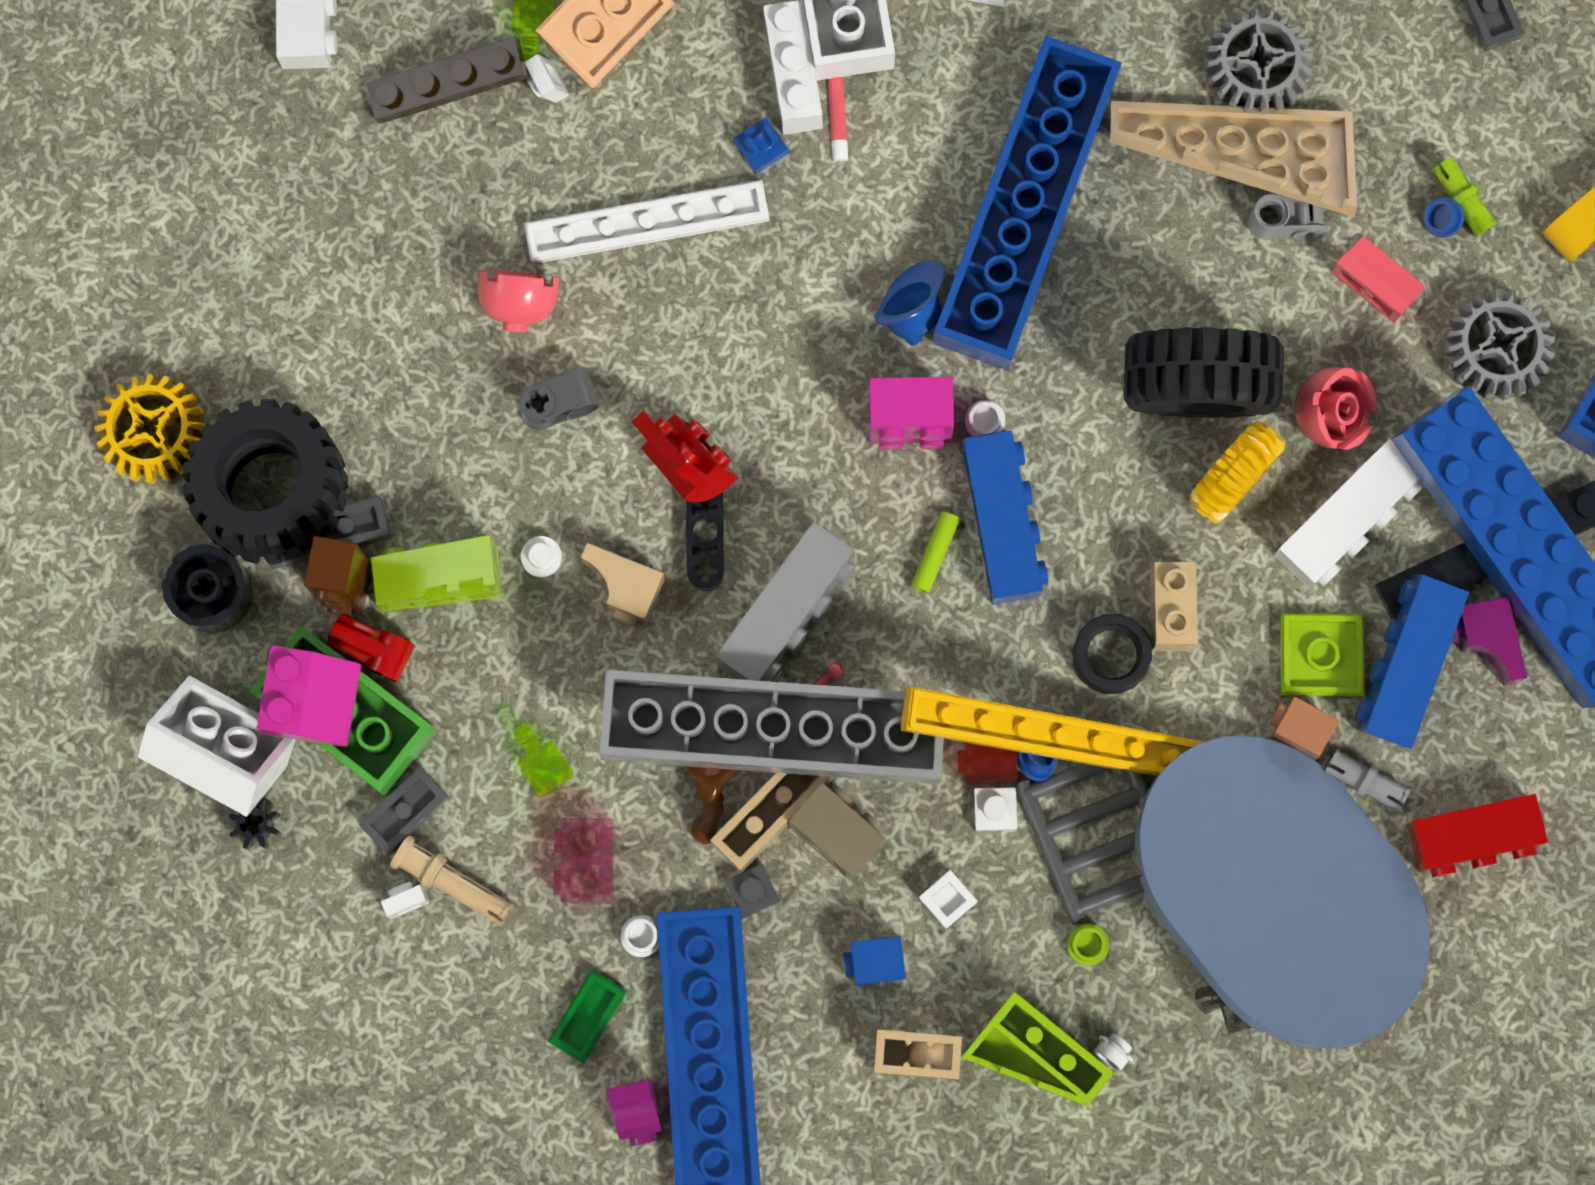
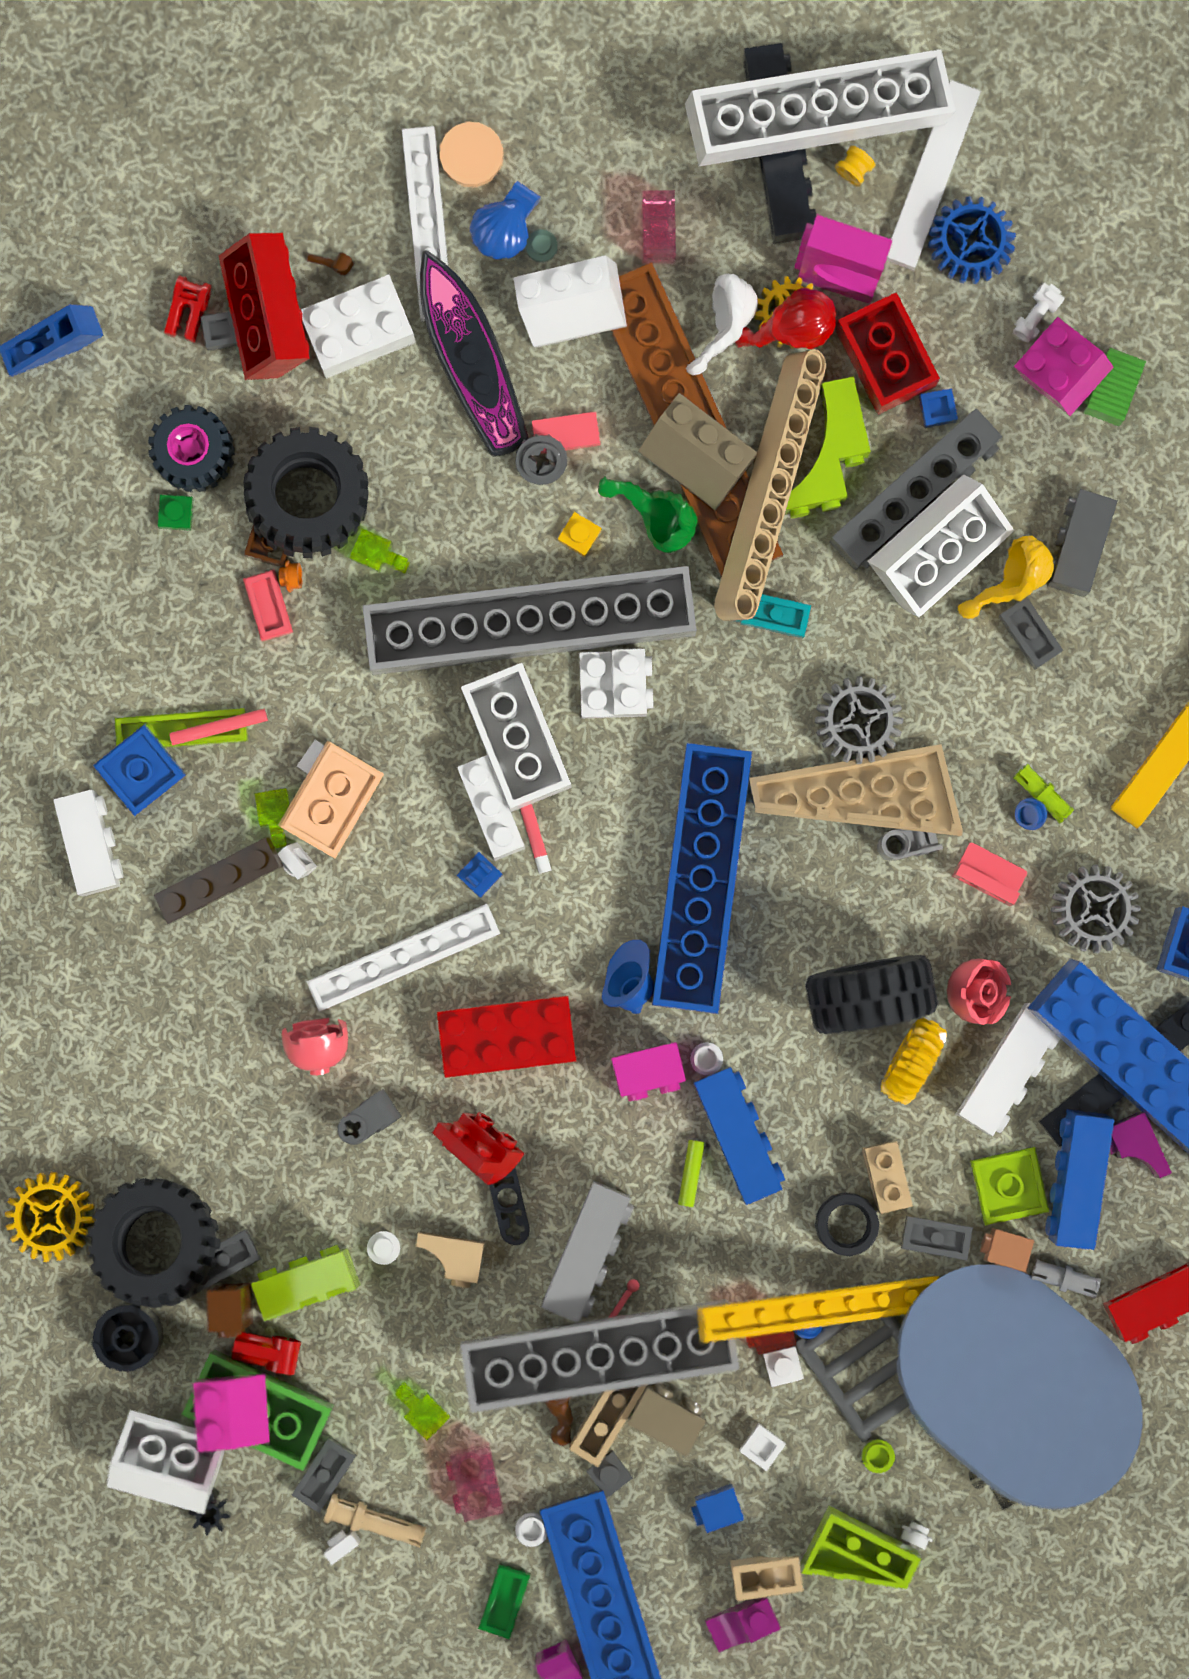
camera: 20 degrees left, 5 degrees up
none -> red brick [437,996,576,1078]
none -> magenta arch [705,1597,781,1652]
none -> dark grey plate [901,1216,973,1260]

